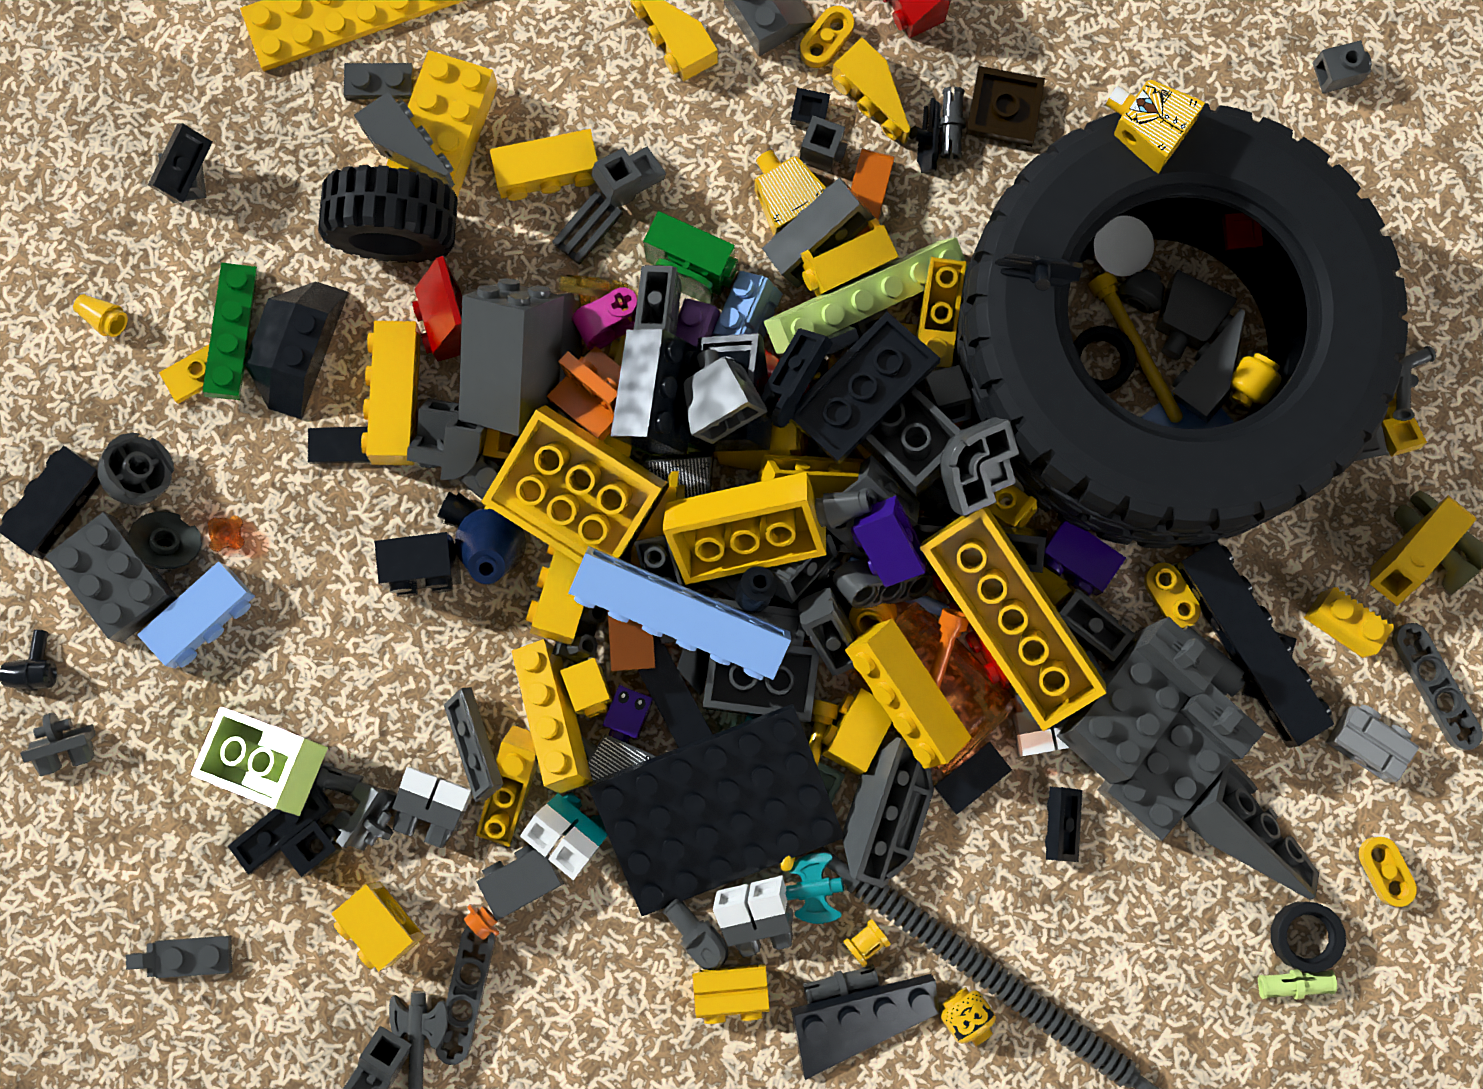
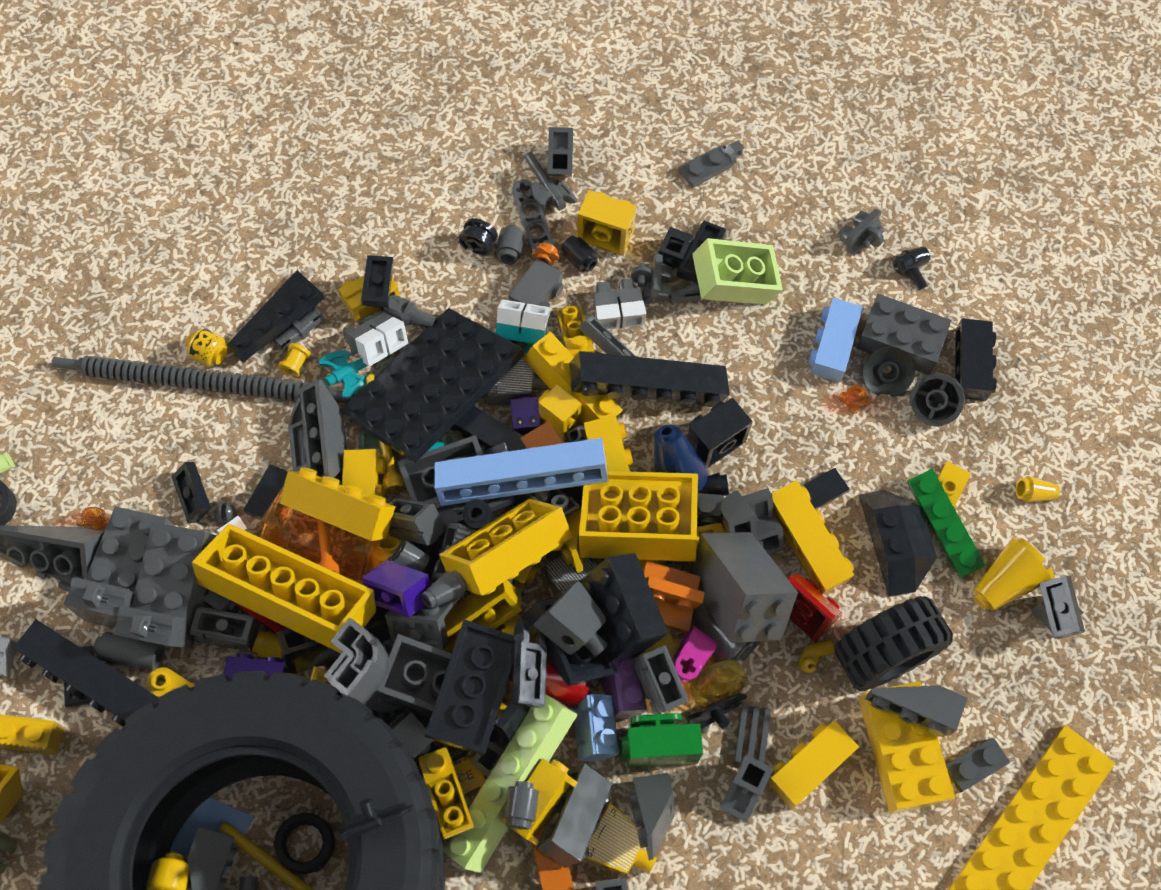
camera: 150 degrees right, 15 degrees down
none -> clear orange plate [76,507,110,530]
none -> dark grey hinge [214,502,238,525]
none -> black plate [361,255,394,307]
none -> black wheel [458,218,498,256]
none -> dark grey brick [496,225,525,264]
none -> dark grey brick [504,781,539,830]
none -> black brick [561,235,598,272]
none -> black brick [569,351,730,407]
none -> dark grey slope [628,773,675,860]
none -> black piece [687,693,747,729]
none -> yellow arm [799,640,834,673]
none -> yellow cone [973,536,1055,611]

